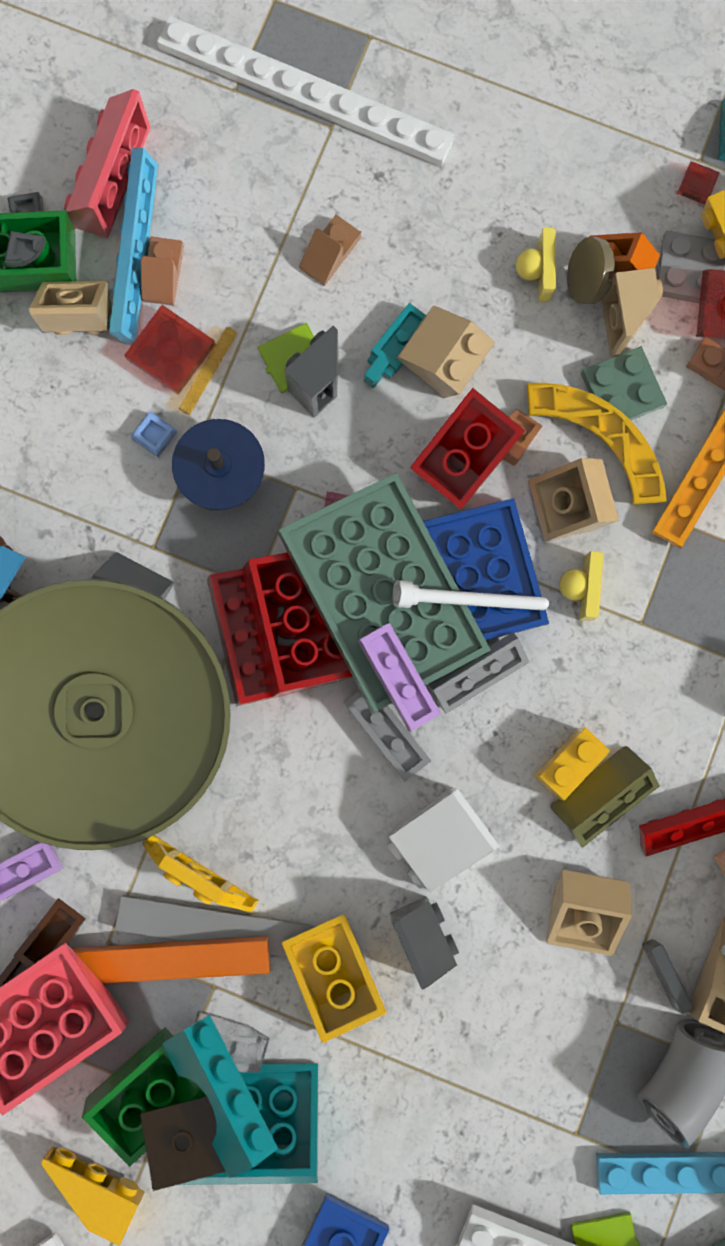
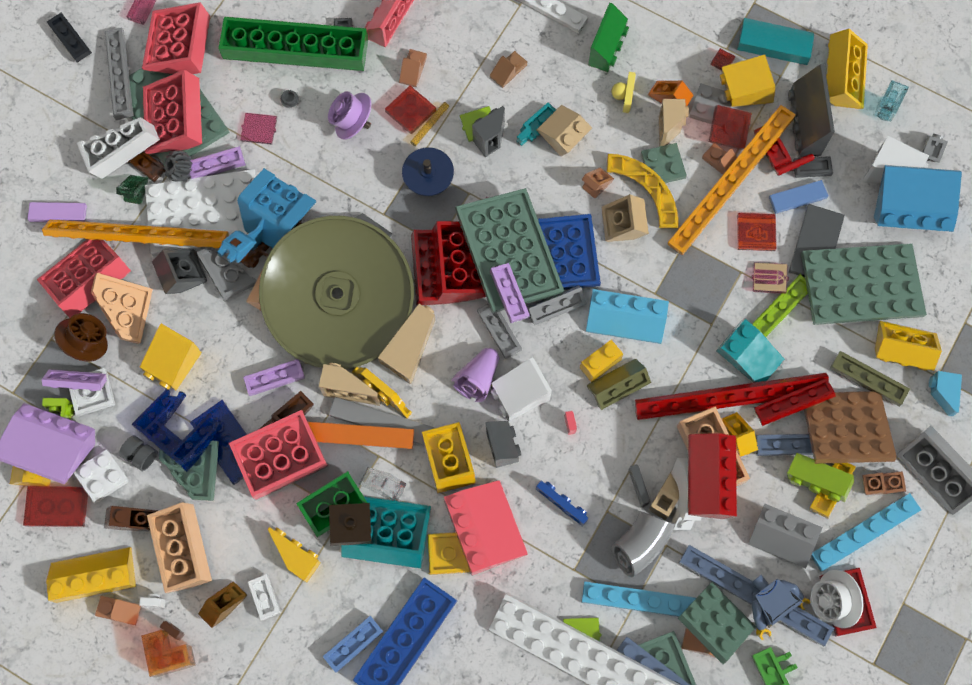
camera: 15 degrees right, 10 degrees down
dark grey tile [5,231,46,268] -> none
tan slope [29,281,112,335] -> none
medium azure plate [109,148,158,345] -> none
light blue tile [130,411,177,457] -> none
teal arch [162,1015,278,1178] -> none
white piece [393,580,549,610] -> none
red slope [410,388,526,509] -> none
tan slope [546,869,632,956] -> none
light yellow tile [559,551,604,621] -> none
dark tan tile [567,237,615,304] -> none
none -> tan slope [318,363,381,406]
none -> lavender piece [328,91,371,140]
none -> tan slope [378,304,435,384]
none -> yellow tile [428,532,470,575]
none -> coral slope [444,480,528,576]
none -> lavender cone [452,348,500,402]
none -> blue plate [536,480,588,527]
none -> coral tile [564,411,577,435]
none -> medium azure slope [586,289,669,344]
none -> green slope [588,2,629,72]

